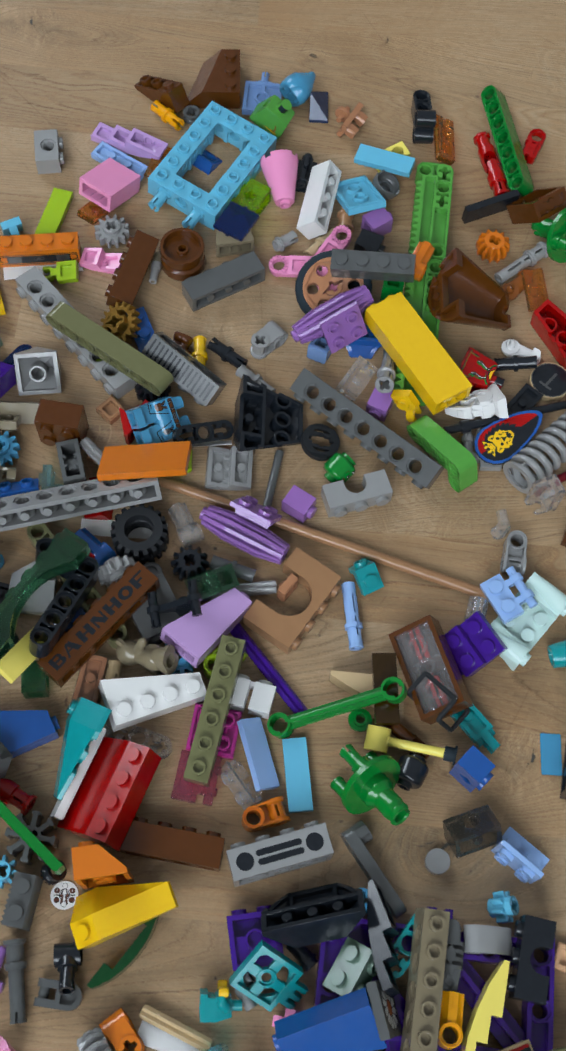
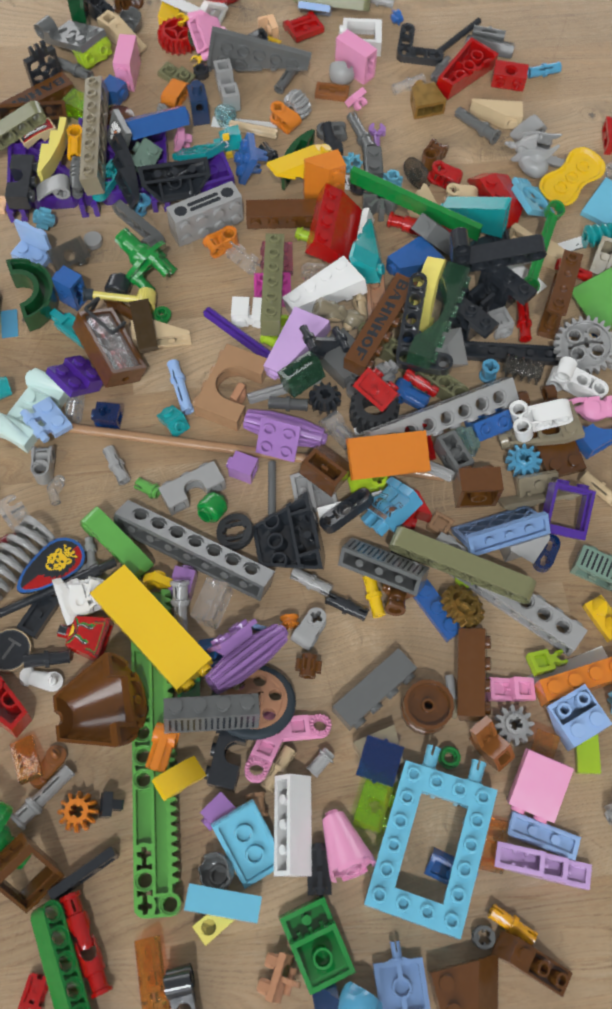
camera: 170 degrees right, 0 degrees up
light blue tile [237,717,280,792] -> none
bright green torso [249,95,295,141] -> none
green piece [267,677,407,739] -> none
medium azure tile [282,737,313,813] -> none
none -> dark green brick [6,258,58,332]
none -> clear blue brick [91,402,124,429]
none -> black tile [99,791,124,819]
none -> light grey pin [102,445,131,485]
none -> bright green pin [134,477,160,499]
none -> yellow slope [152,756,206,801]
none -> blue plate [234,132,268,185]
none -> black pin [259,142,278,162]
none -> green slope [278,895,356,996]
none -> orange bush [280,614,300,630]
none -> lime pin [295,227,310,242]
none -> reddish brown gear [295,653,322,679]
none -> reddish brown slope [299,444,350,497]
none -> medium azure gear [342,152,363,173]
none -> red bracket [352,367,401,412]
none -> green plate [438,746,461,769]
none -> medium blue fence [451,506,551,556]
none -> dark orange brick [469,716,515,772]
none -> light blue slope [547,684,612,752]

